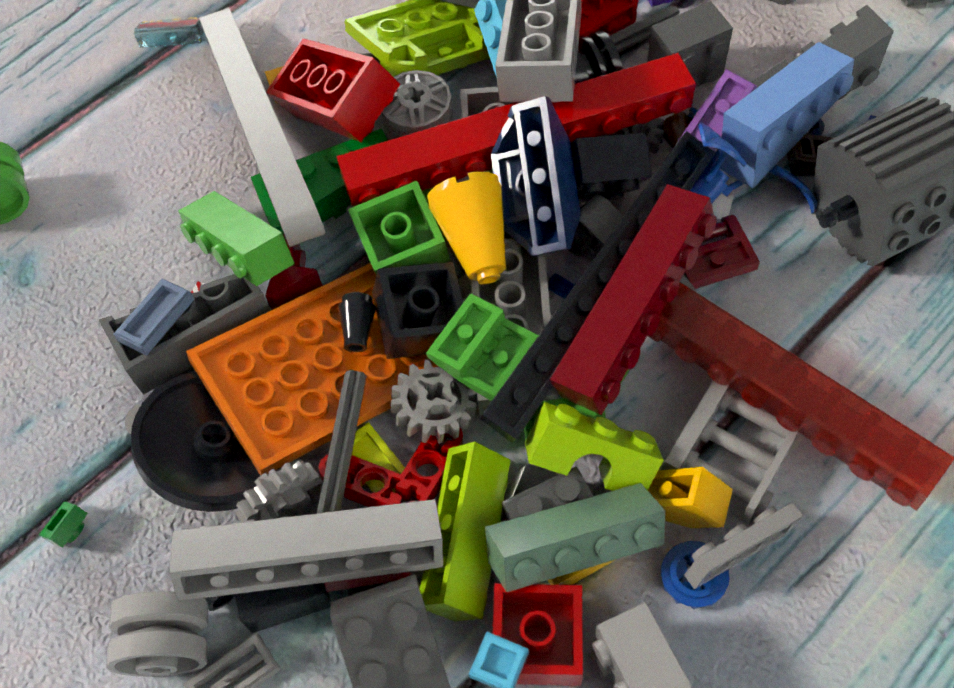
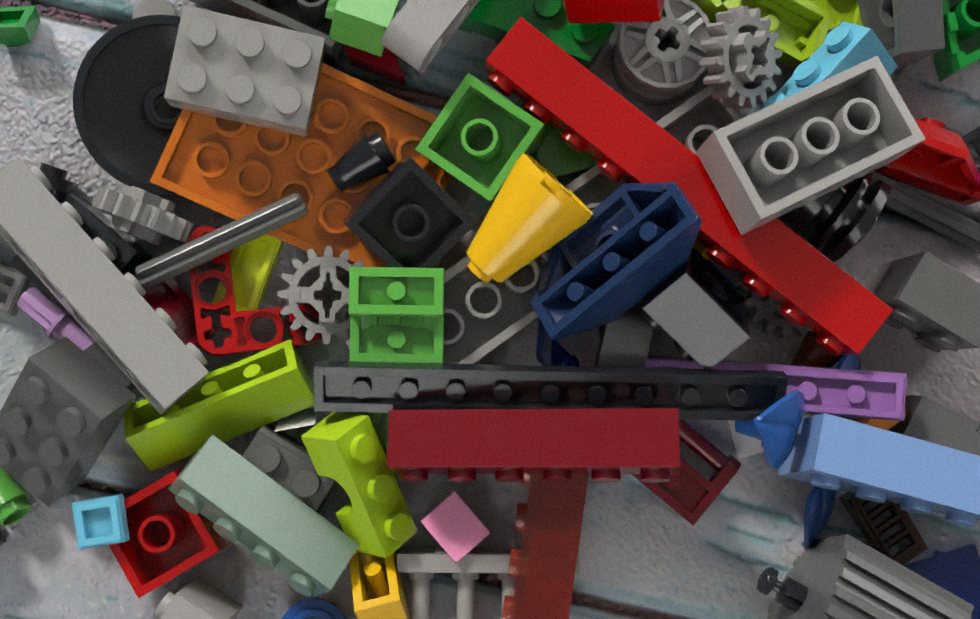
camera: 50 degrees right, 25 degrees up
none -> lavender axle [17,287,95,351]
none -> light grey brick [164,4,325,137]
none -> bright pink panel [420,491,490,562]
none -> light grey gear [699,6,782,109]

